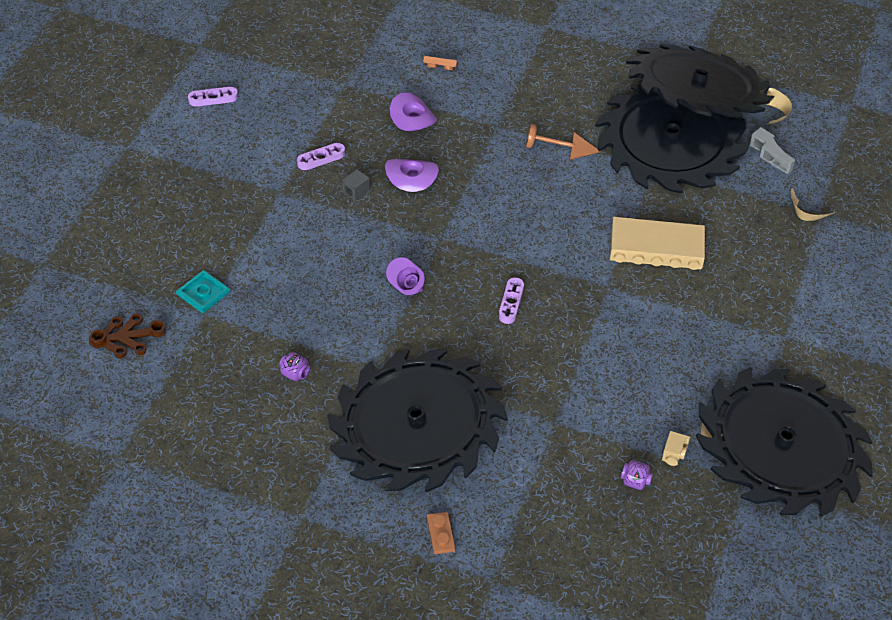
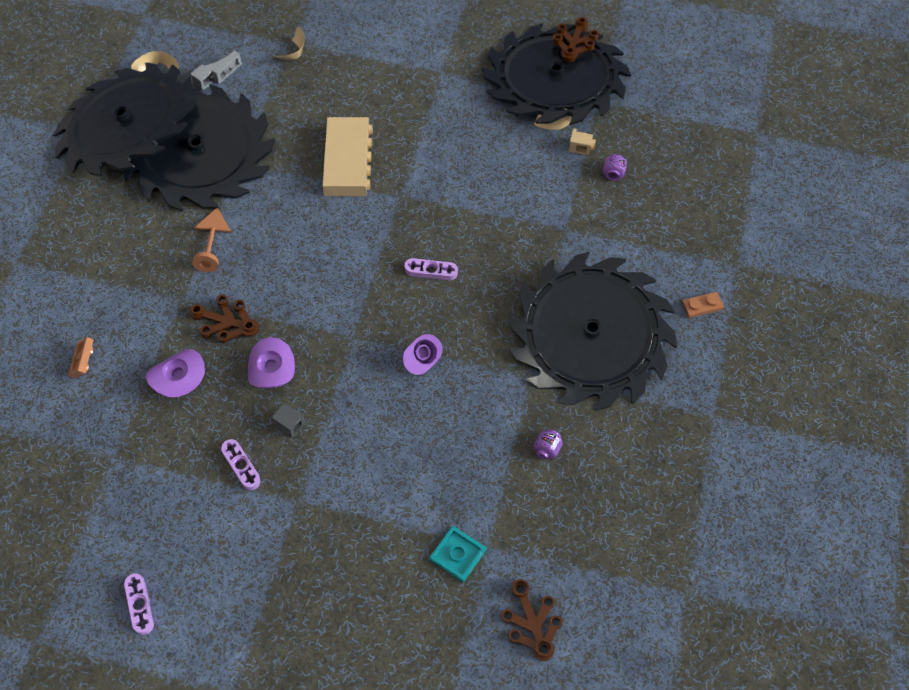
camera: 95 degrees left, 10 degrees up
none -> reddish brown plant [190,294,259,343]
none -> reddish brown plant [553,17,599,62]

